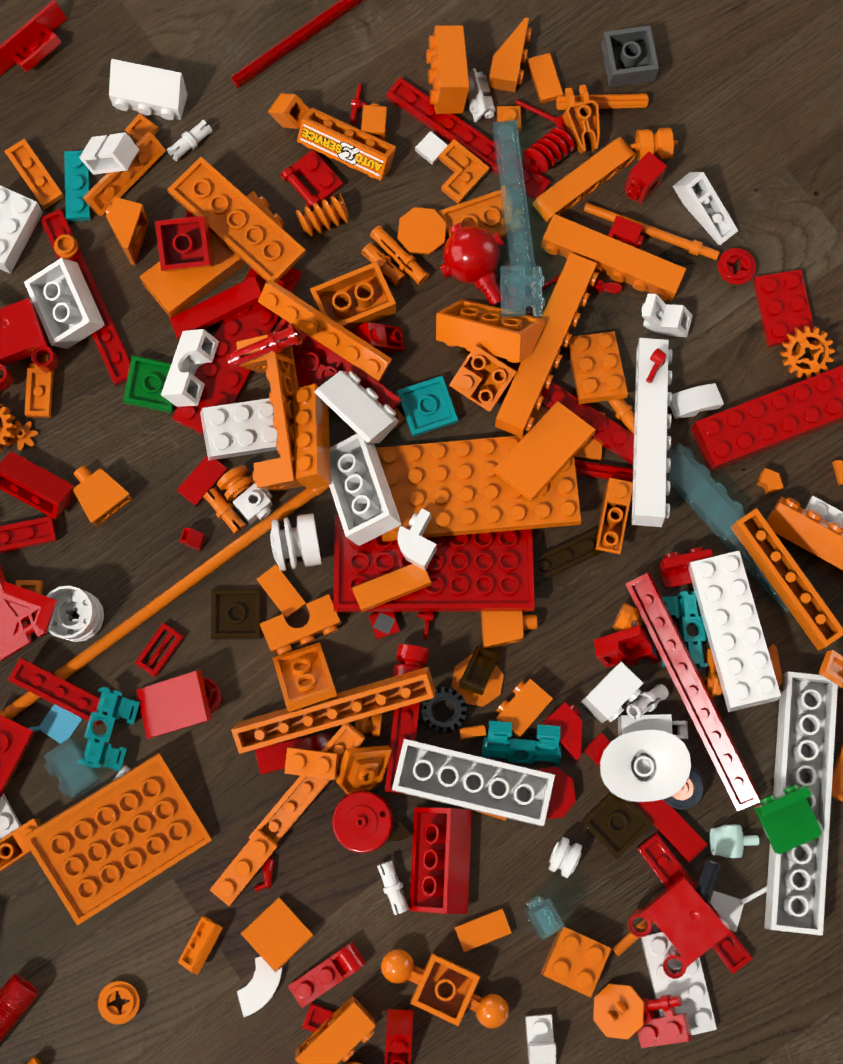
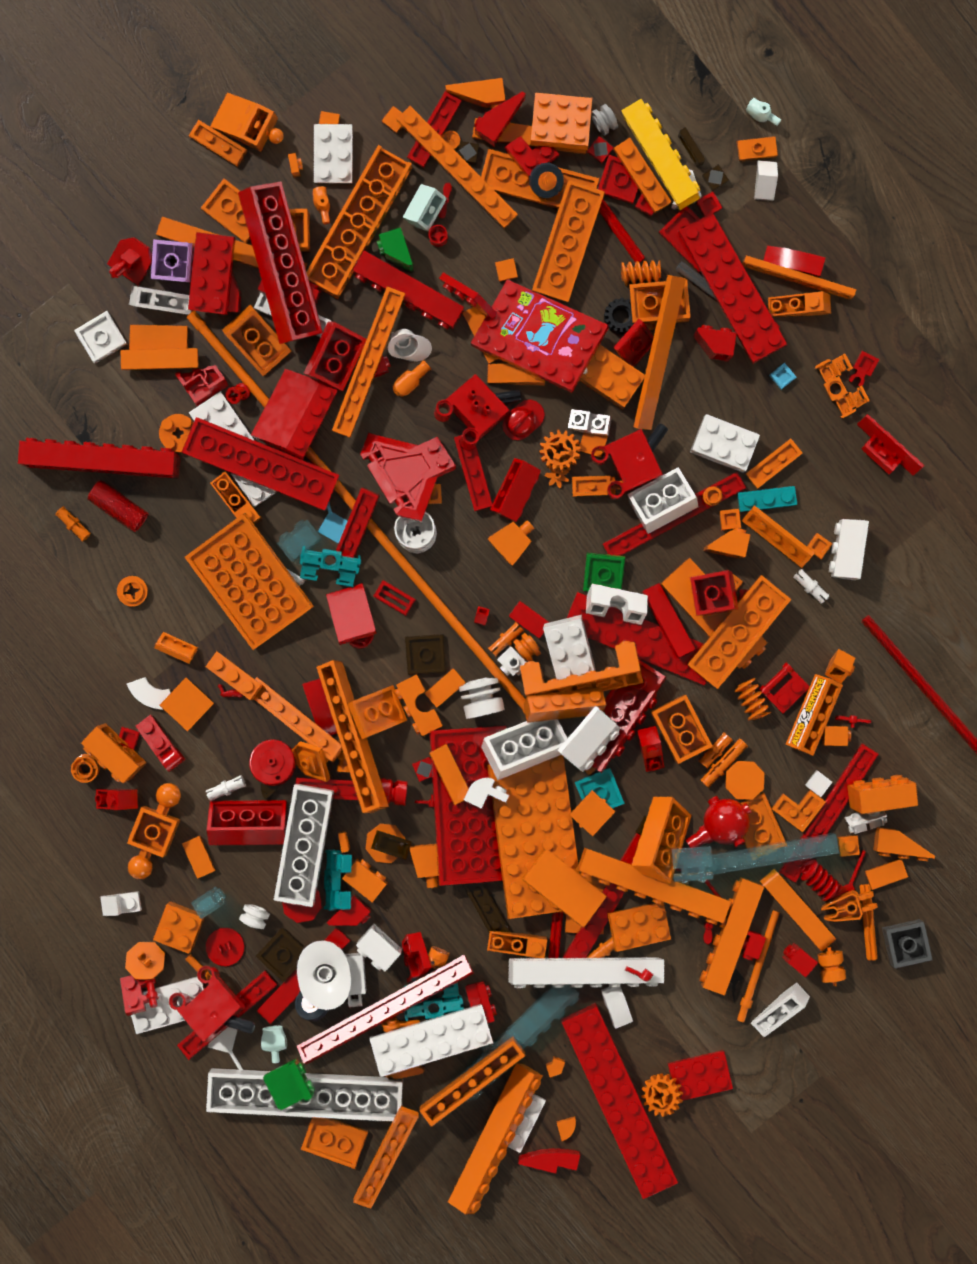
camera: 90 degrees right, 10 degrees up
white piece [79,132,139,175] -> none
red pin [226,323,302,368] -> none
orange plate [258,279,392,381] -> none
orange plate [284,747,339,780] -> none
black tyre [421,687,467,733] -> none
orange slope [449,345,517,412] -> none
white pin [626,684,669,719] -> none
white brick [642,294,693,337] -> none
red gear [717,248,756,286] -> none
none -> red piece [206,928,244,966]
none -> orange piece [569,790,615,836]
none -> orange plate [719,509,741,530]

